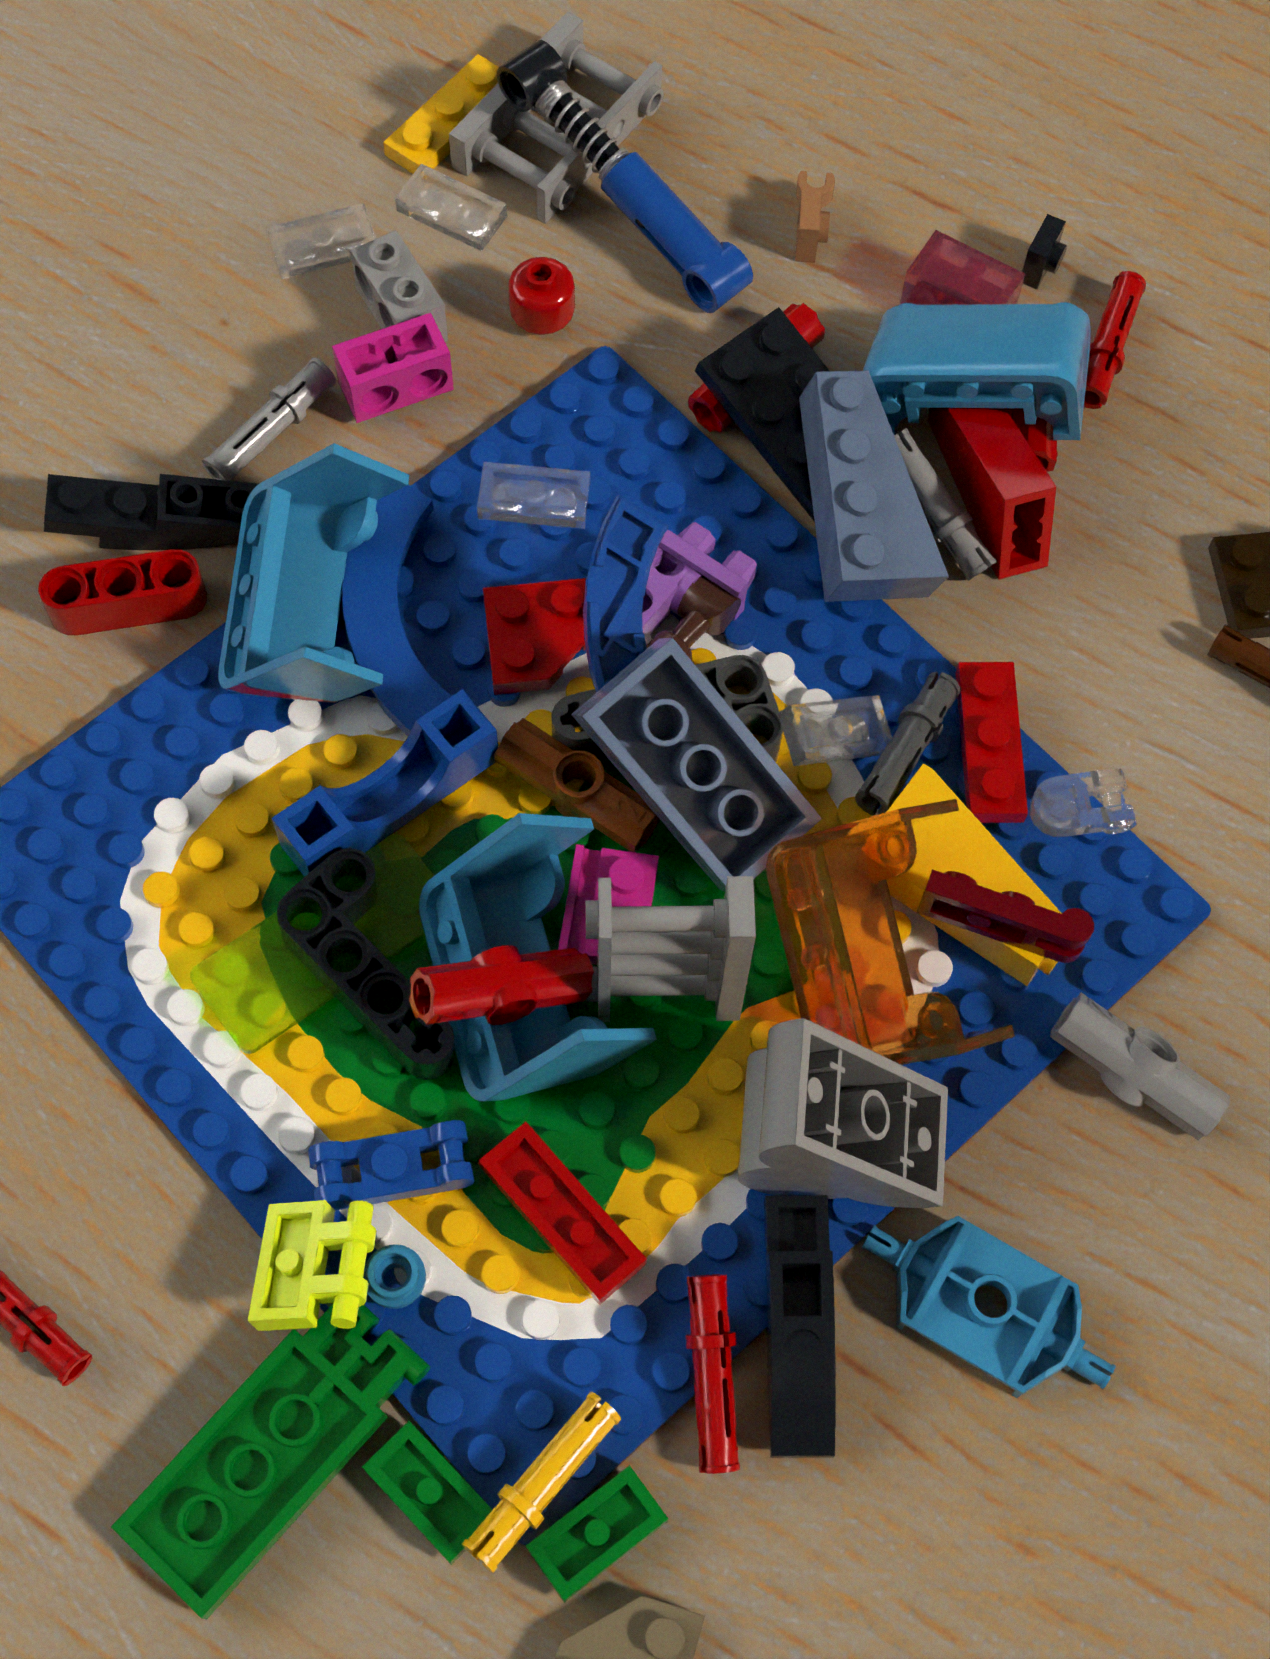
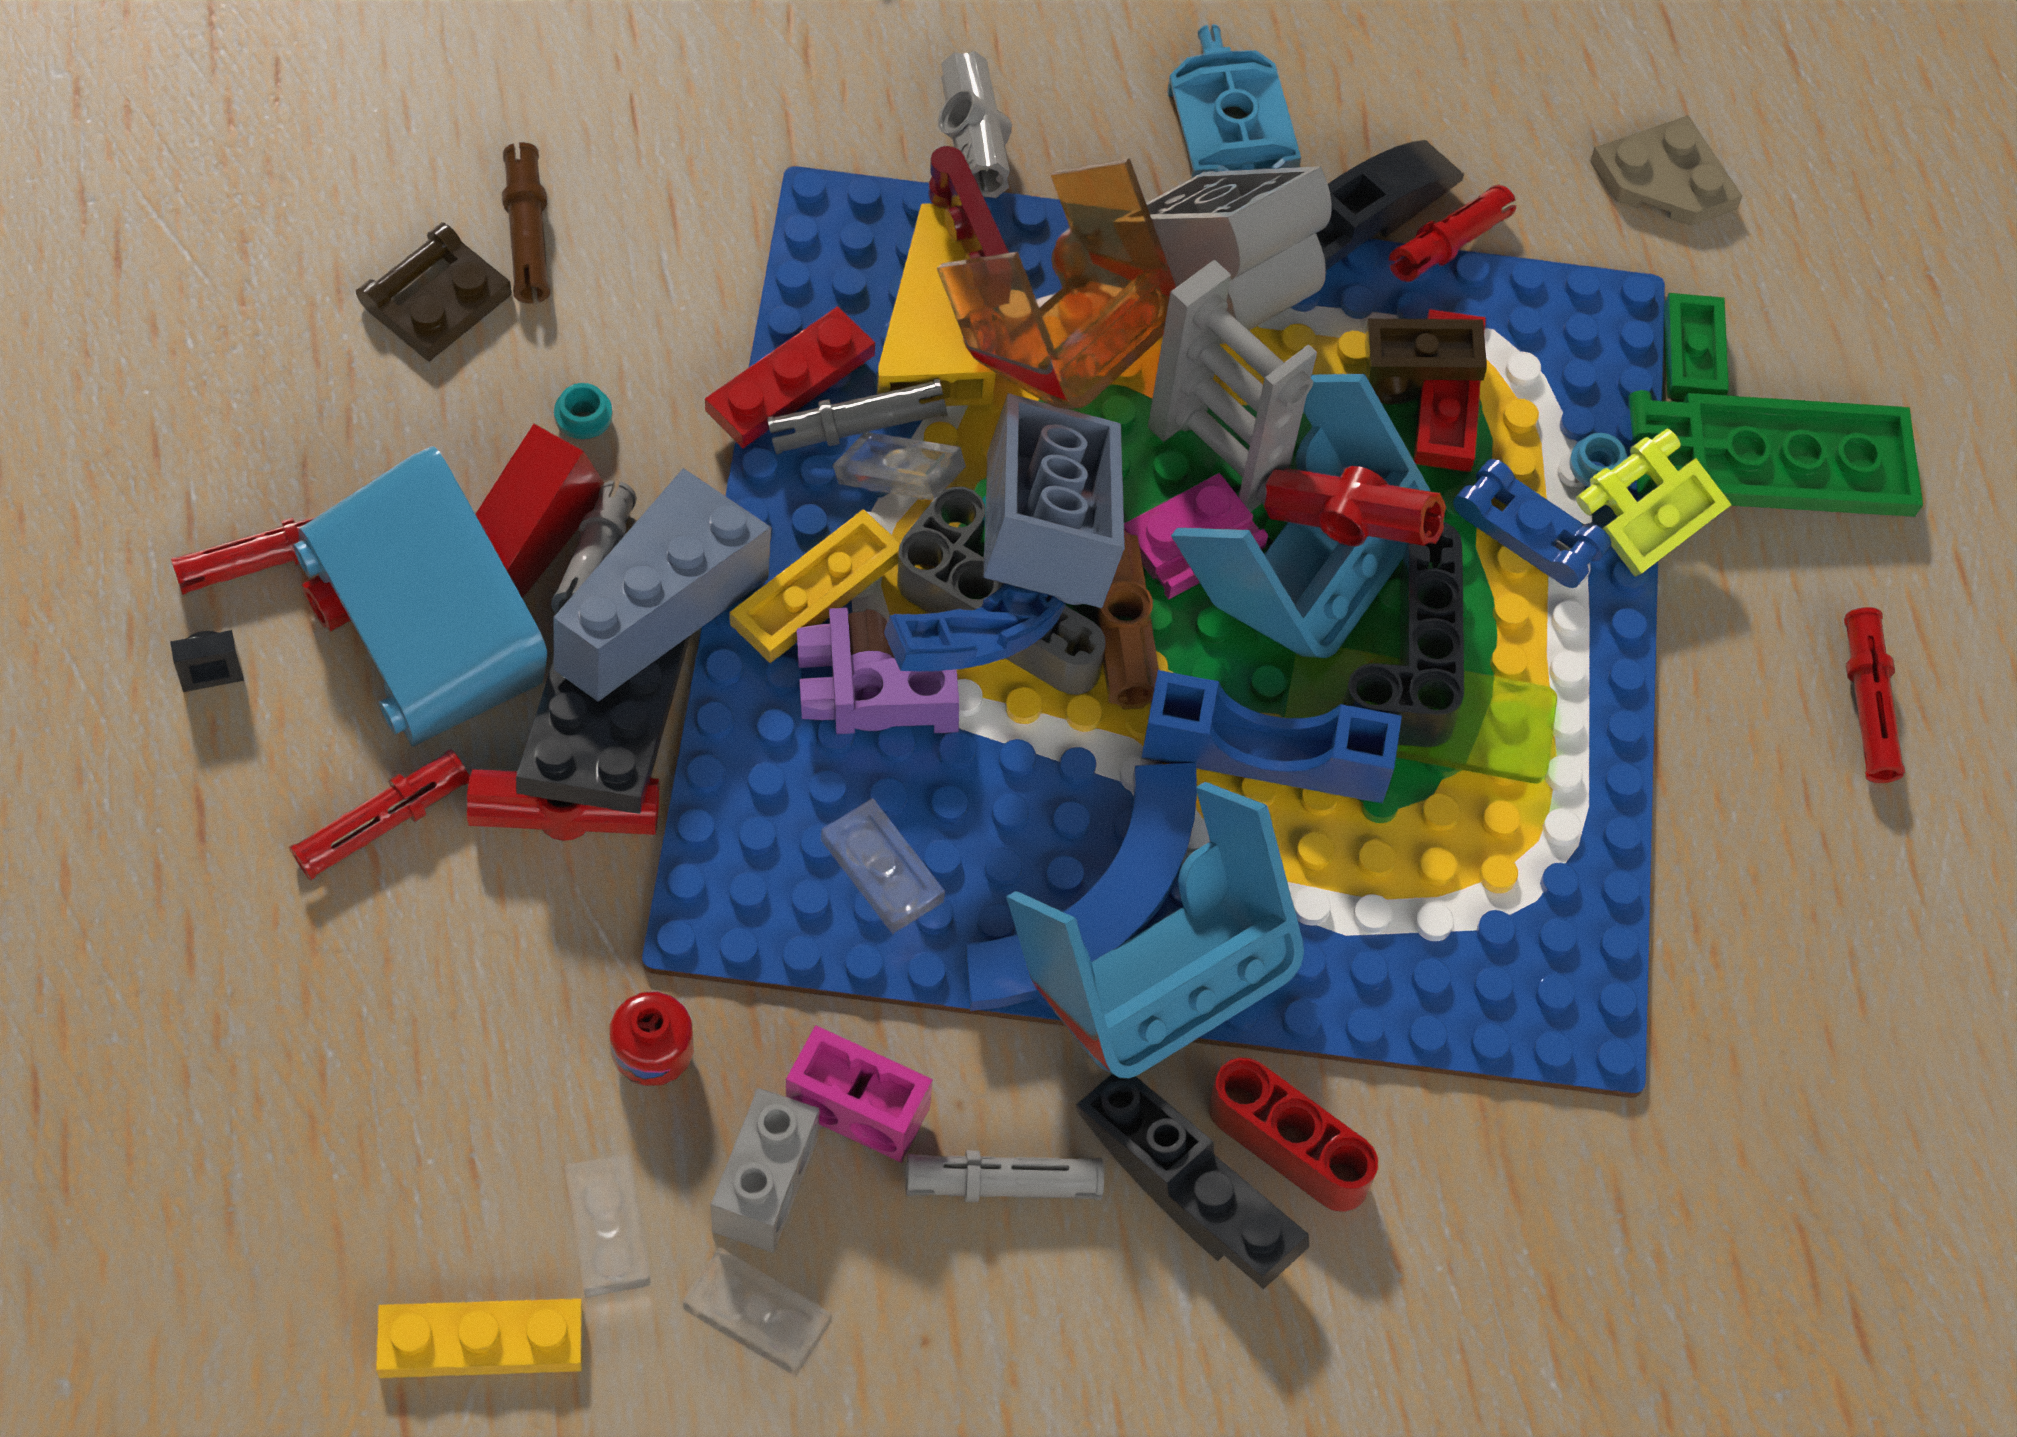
camera: 135 degrees left, 5 degrees down
light grey fence [449,12,664,224] -> none
yellow pin [462,1392,621,1573] -> none
red plate [483,578,586,695] -> none
piece [497,40,753,313] -> none
green plate [525,1465,669,1603] -> none
medium nougat plate [795,171,835,263] -> none
clear pink brick [900,230,1026,305] -> none
clear plate [1029,768,1137,837] -> none
none -> red pin [289,749,469,881]
none -> teal plate [554,383,613,440]
none -> yellow plate [729,509,900,663]
none -> dark brown plate [1365,318,1487,405]

